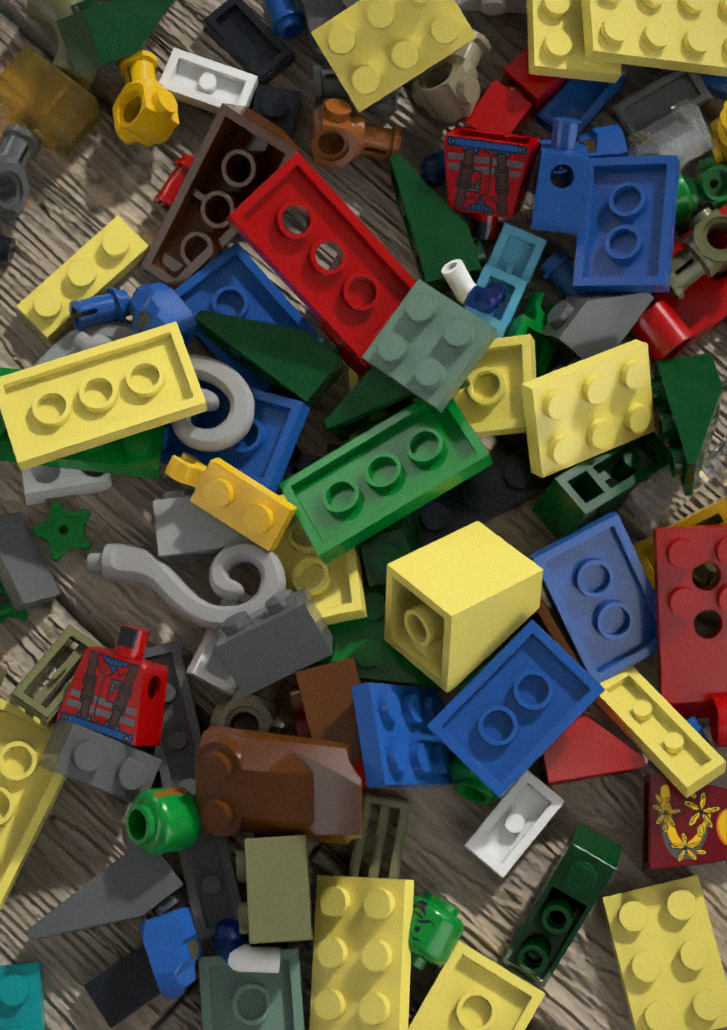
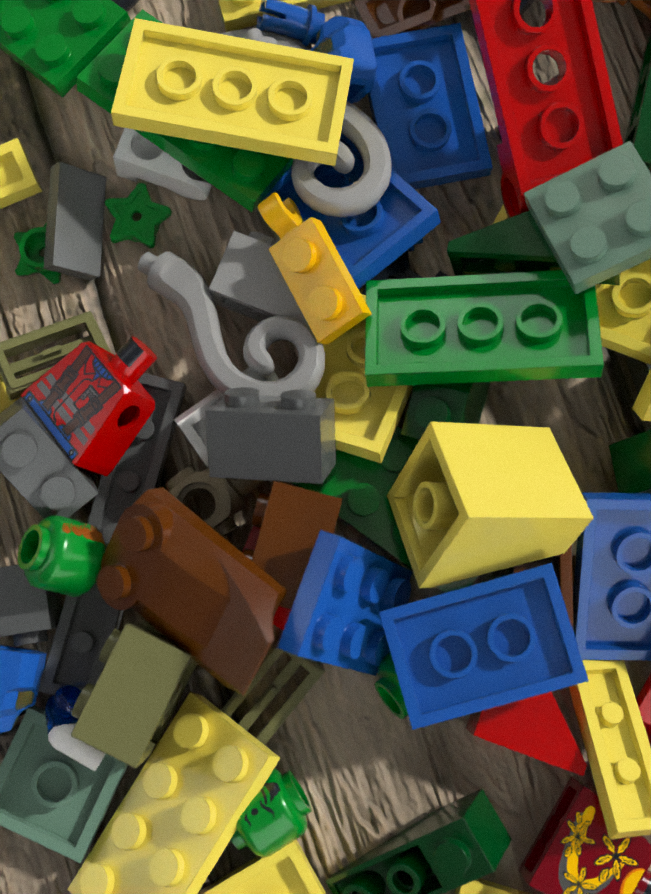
camera: 30 degrees right, 5 degrees up
dark green slope [194,310,343,414] -> none
black plate [416,446,549,546] -> none
white plate [464,770,565,878] -> none

